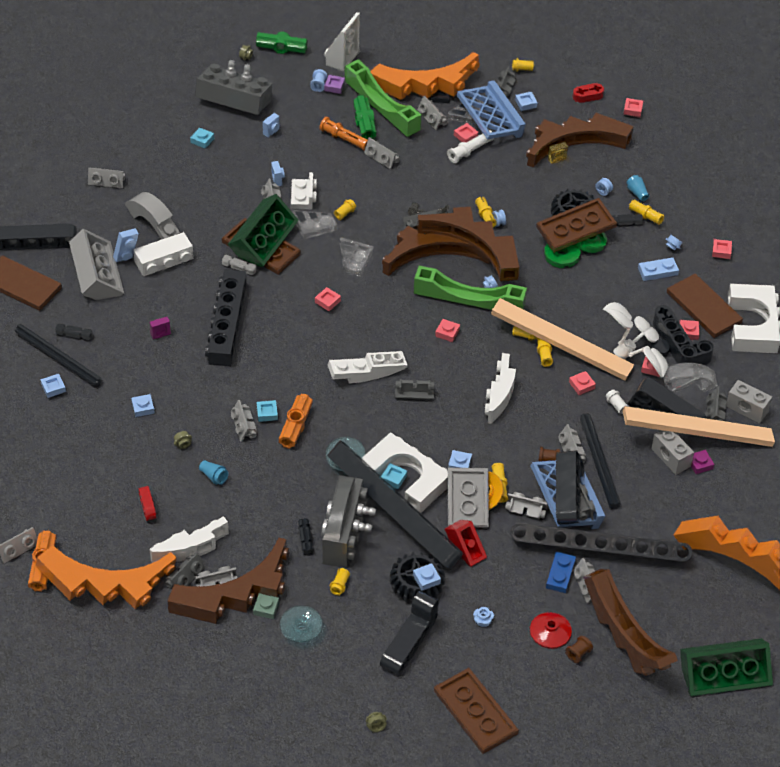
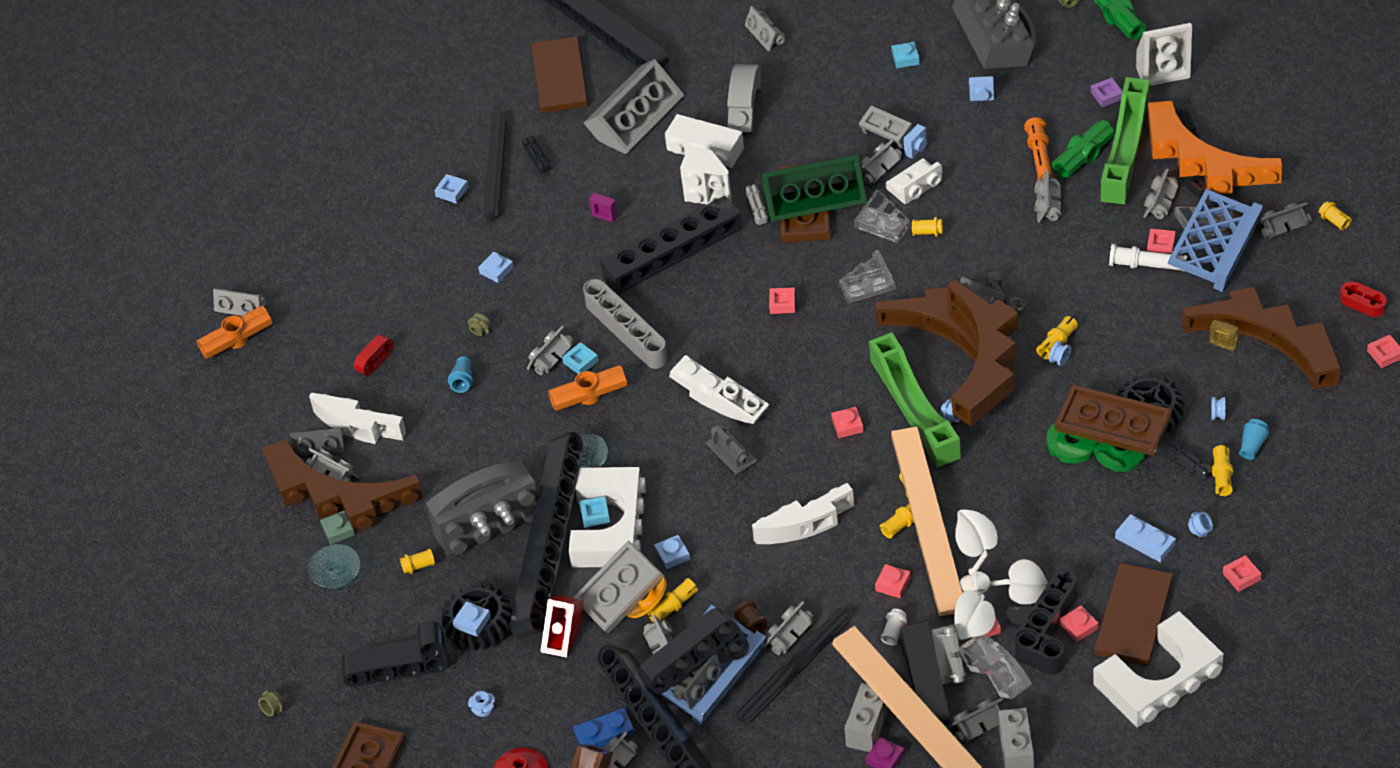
camera: 60 degrees right, 0 degrees up
orange arch [36,545,177,609] -> none
light blue plate [113,228,139,262] -> none
light blue bush [310,69,328,92] -> none
light blue plate [515,92,537,111] -> none
none -> light grey beam [583,279,668,369]
none -> white slope [680,147,732,204]
none -> light grey hinge [858,106,913,150]
none -> light grey hinge [930,624,966,684]

